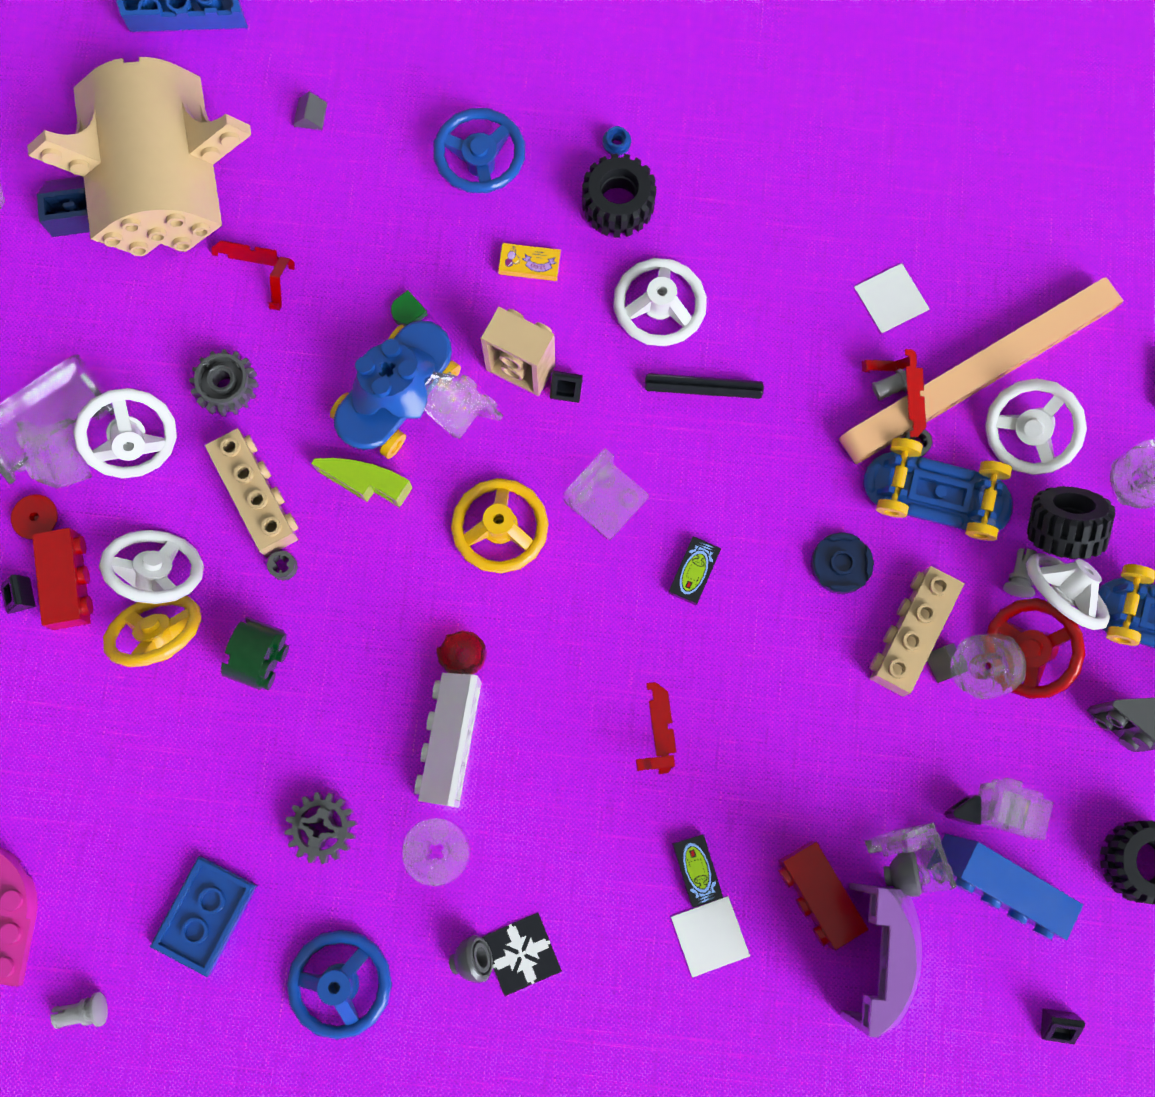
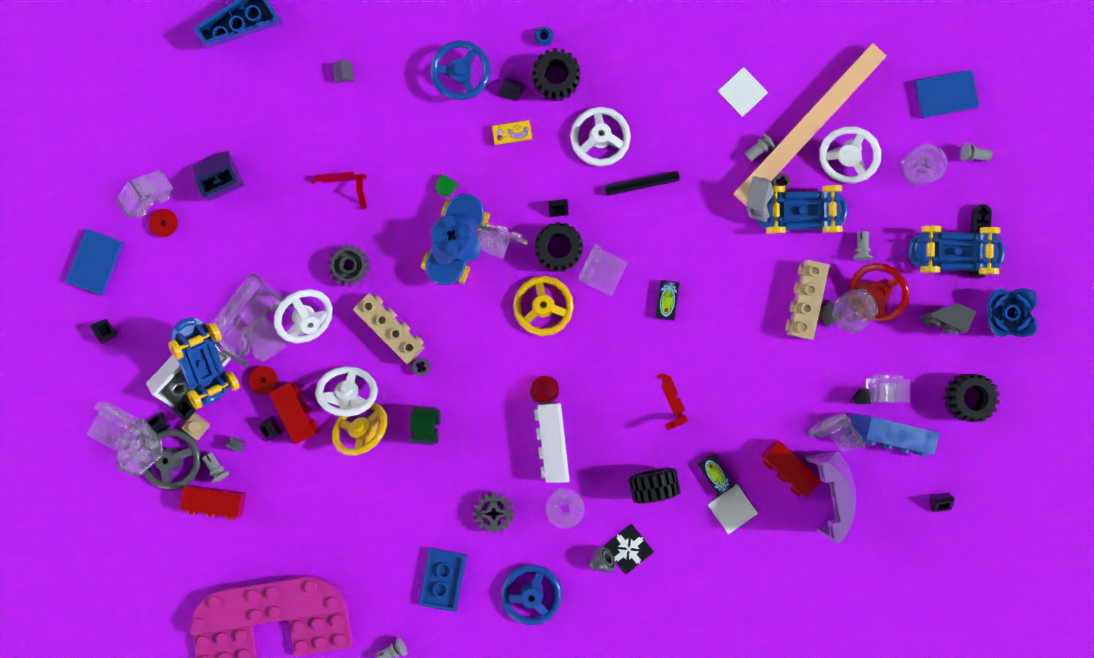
camera: 20 degrees left, 10 degrees up
tan cylinder [27,57,251,256] -> none
lime slope [311,458,413,508] -> none
tan brick [481,306,555,396] -> none
dark blue tile [811,532,874,594] -> none
red piece [862,349,926,437] -> none
dark grey brick [883,850,922,897] -> none
white piece [1026,553,1110,630] -> none
black tyre [1027,486,1116,559] -> none
none -> black slope [500,77,523,101]
none -> black tyre [535,222,583,272]
none -> black tyre [628,467,681,504]
none -> light grey slope [746,176,774,222]

